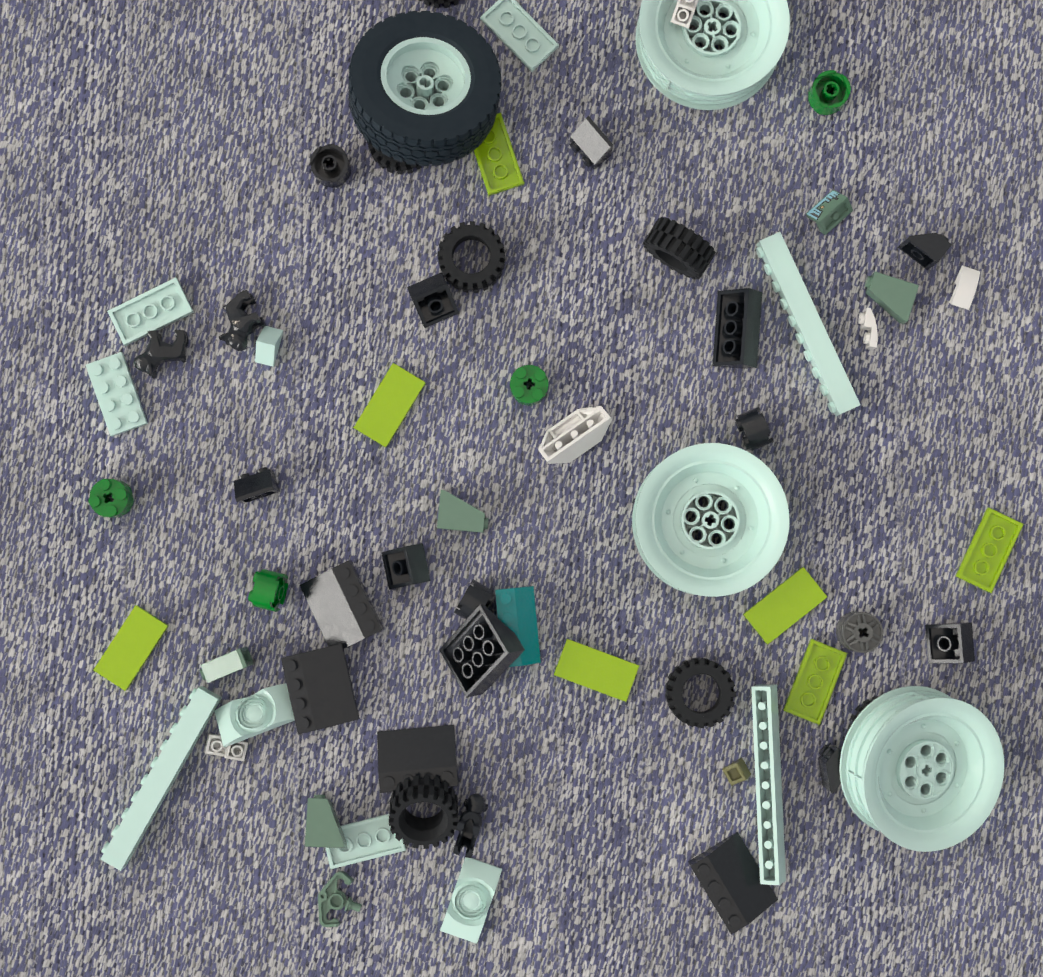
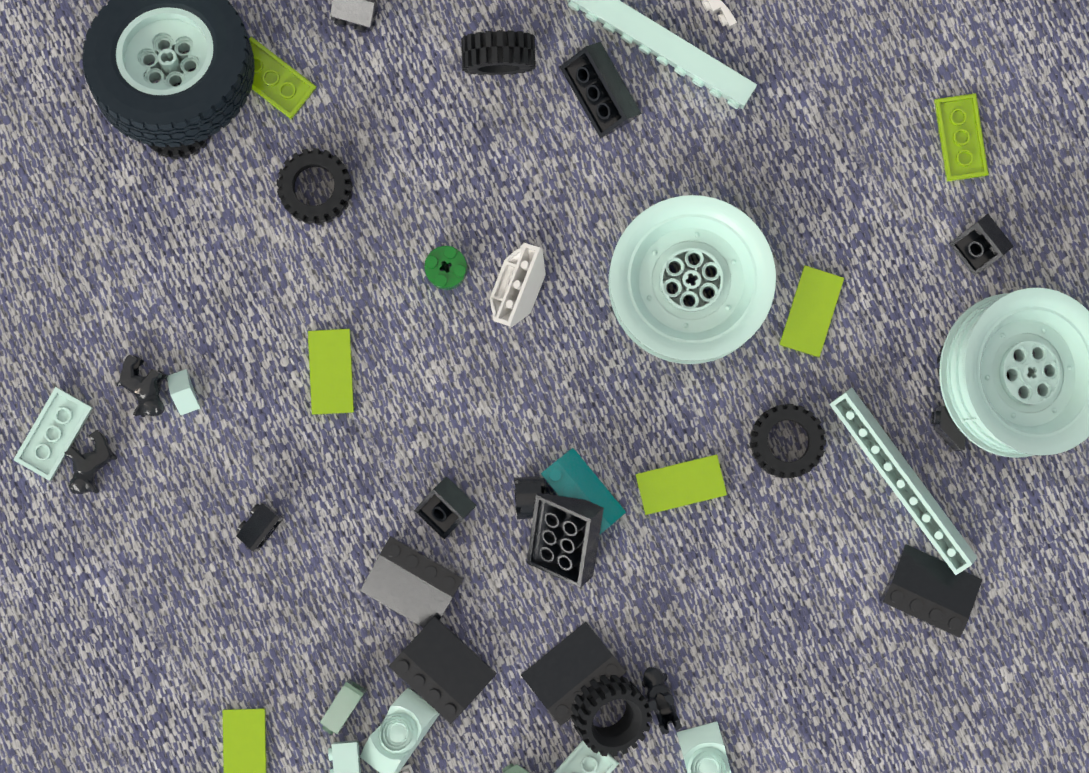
camera: 35 degrees left, 0 degrees up
light aqua plate [86,352,148,436] -> none
green brick [88,479,134,518] -> none
green brick [248,569,288,612] -> none
black brick [310,144,351,188] -> none
black slope [407,272,459,328] -> none
sand green slope [437,490,489,533] -> none
olive slope [722,758,751,786] -> none
black brick [735,407,774,451] -> none
lime tile [783,639,848,725] -> none
dark grey wheel [835,611,883,653] -> none

